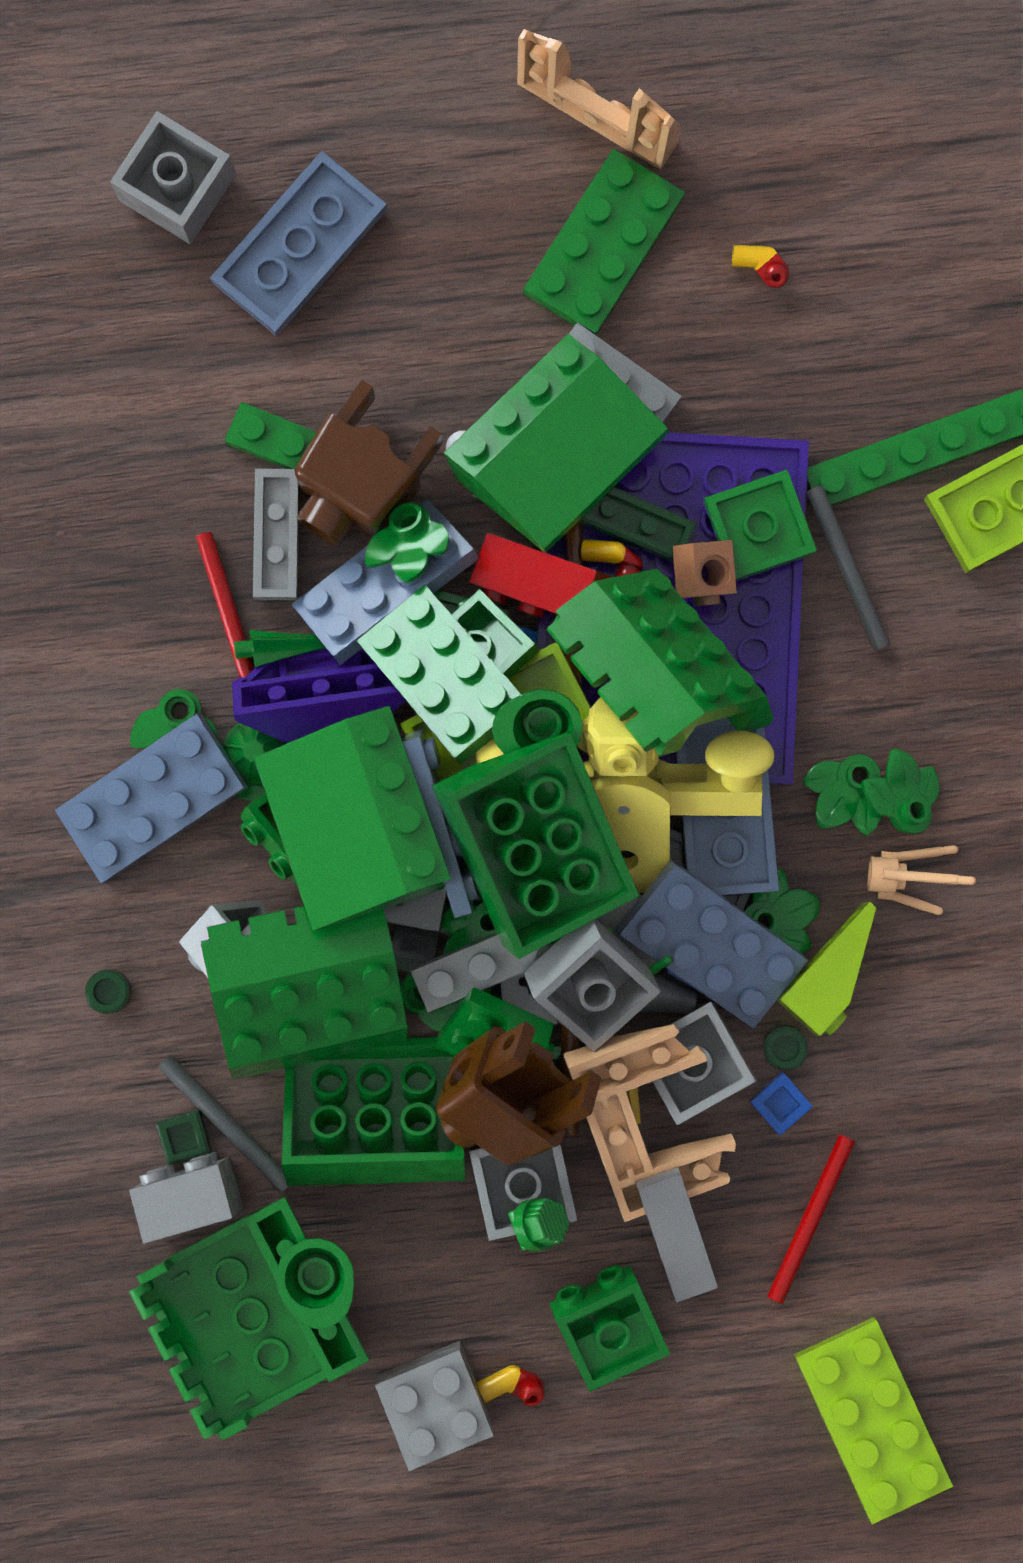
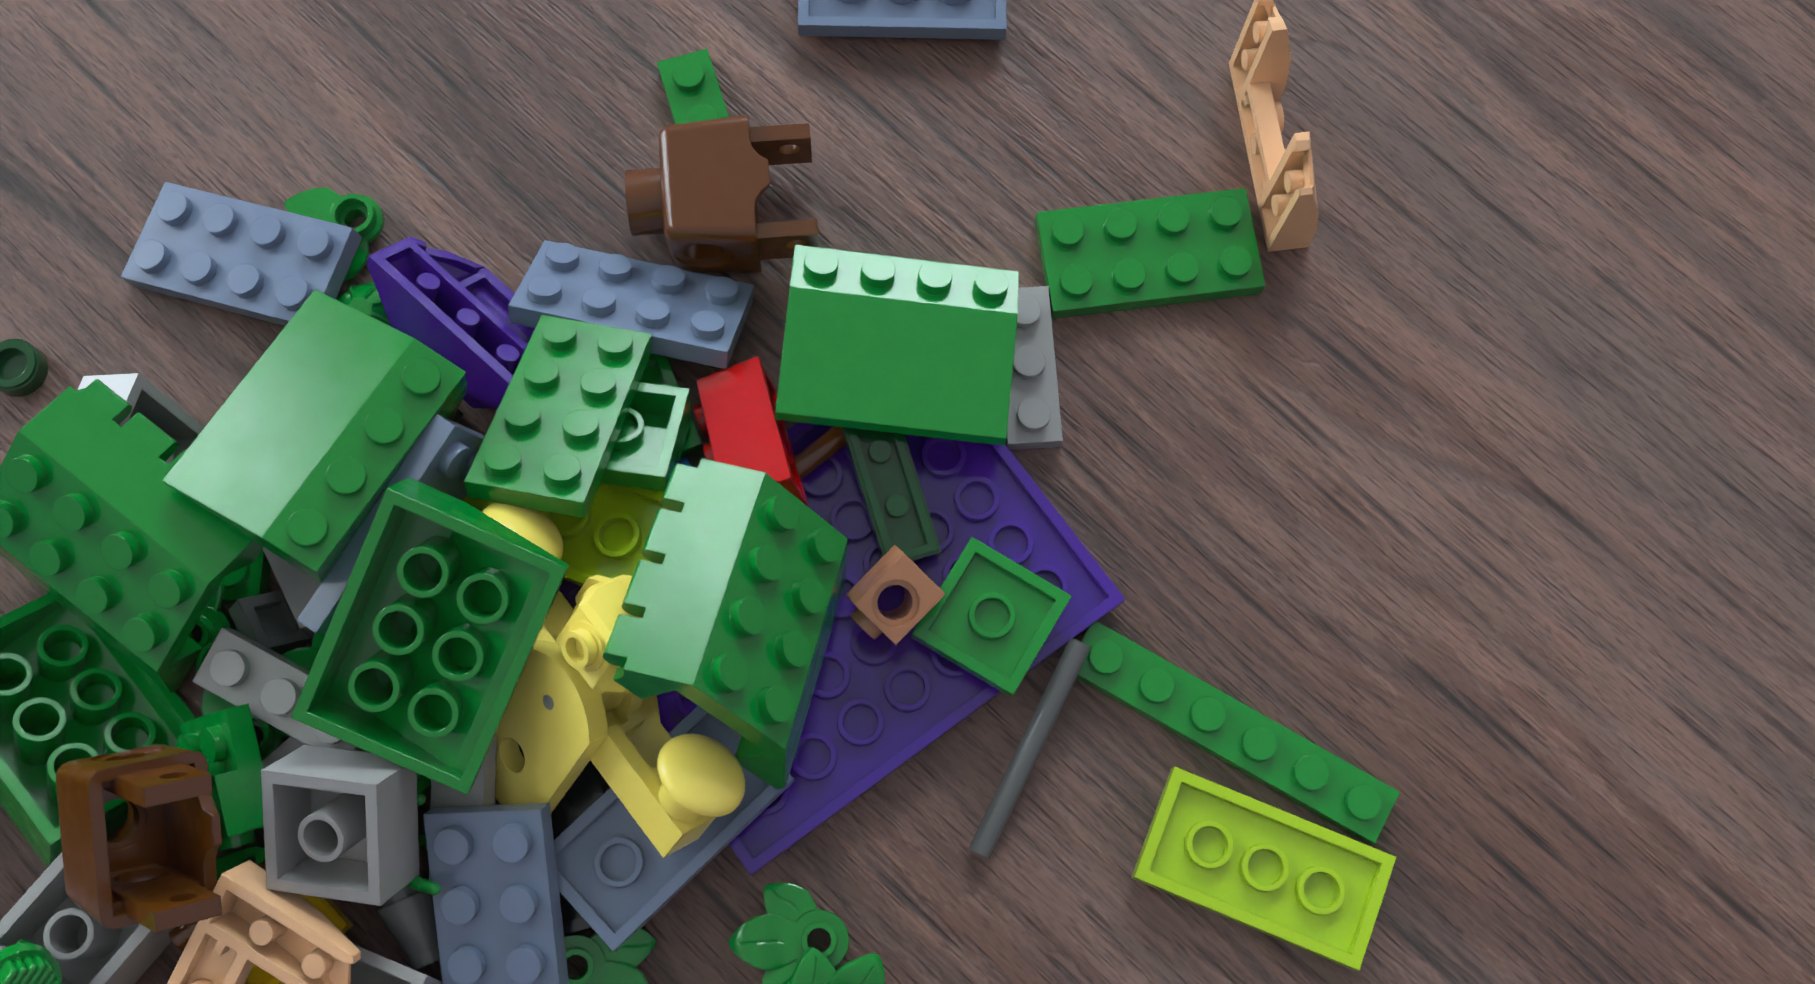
camera: 50 degrees right, 10 degrees down
red bar [196,532,255,678] -> none
green piece [234,630,326,667] -> none
light grey plate [253,469,300,600] -> none
green plate [365,502,449,583] -> none
green piece [492,689,583,754] -> none
yellow arm [581,540,643,577] -> none
arm [732,245,789,288] -> none

